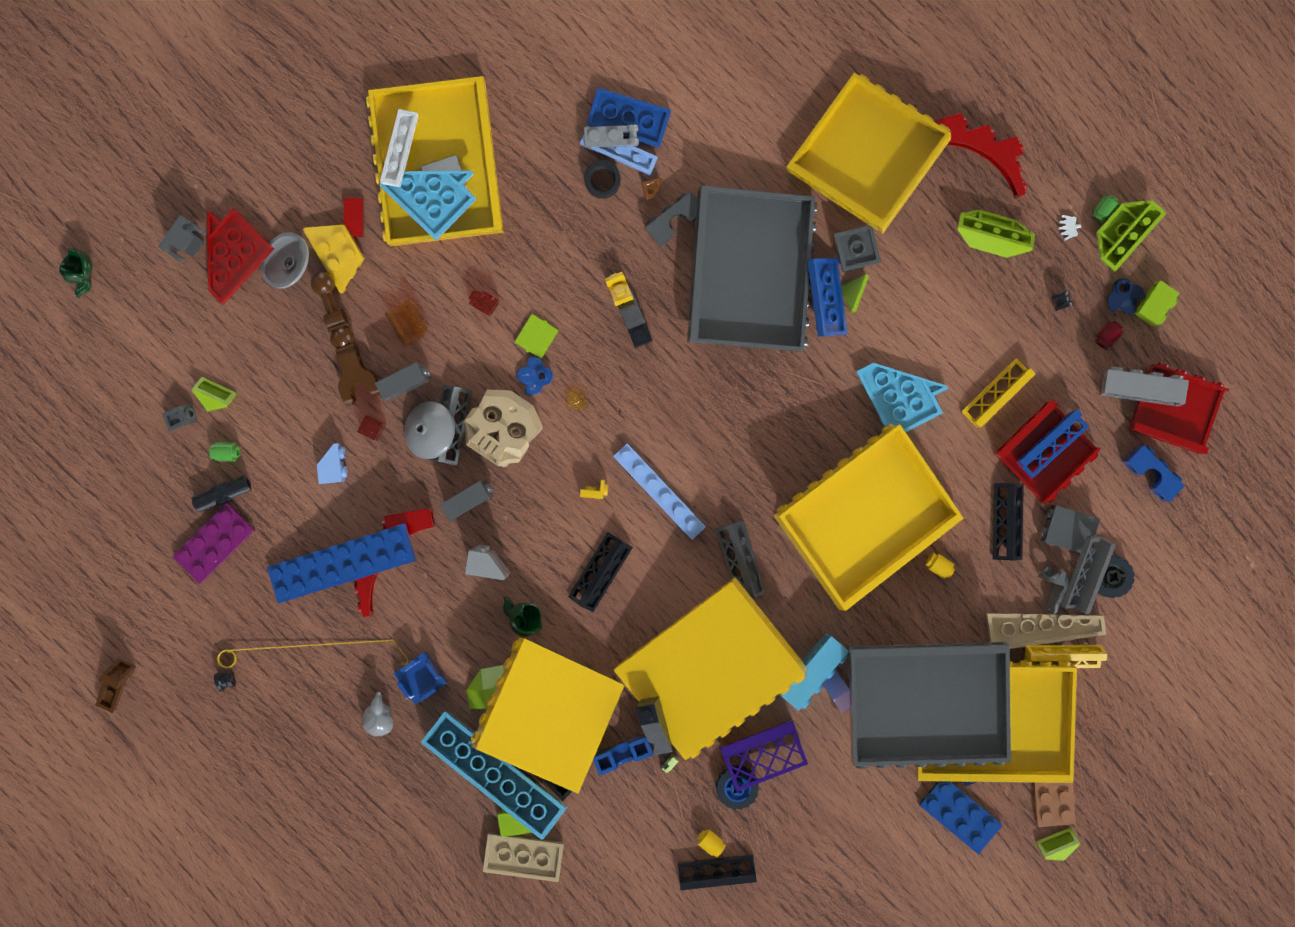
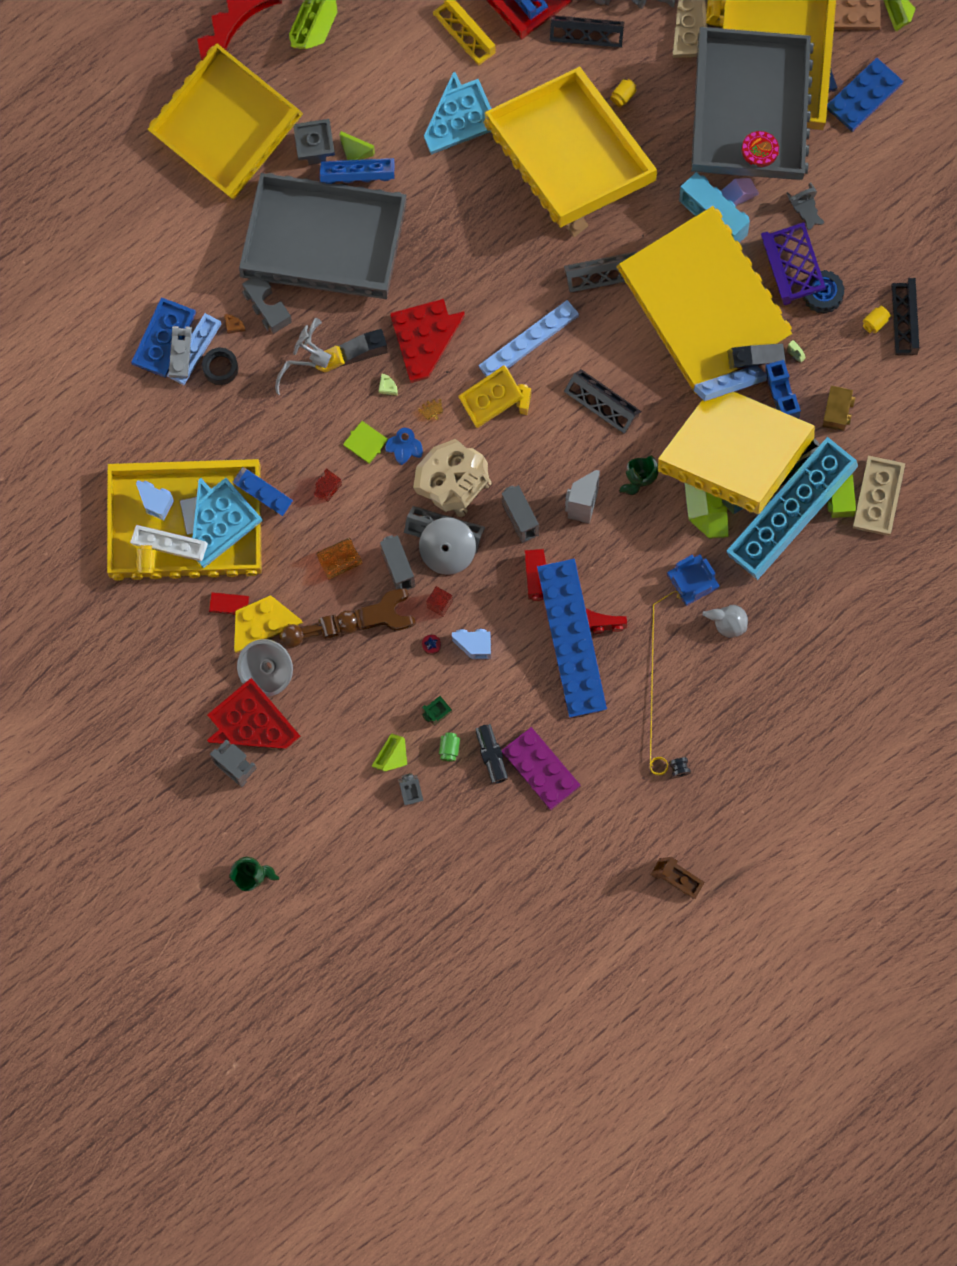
camera: 75 degrees left, 15 degrees down
none -> light blue slope [136,480,174,521]
none -> yellow brick [136,545,156,573]
none -> blue arch [232,467,293,516]
none -> light grey plant [275,318,332,395]
none -> yellowish green tile [379,374,398,396]
none -> red wing [390,298,465,383]
none -> dark green bracket [421,696,452,726]
none -> dark red tile [422,634,441,655]
none -> yellow tile [458,365,524,428]
none -> medium blue plate [694,366,767,401]
none -> red tile [741,131,779,167]
none -> dark grey hair [786,182,824,230]
none -> pearl gold brick [822,385,855,431]

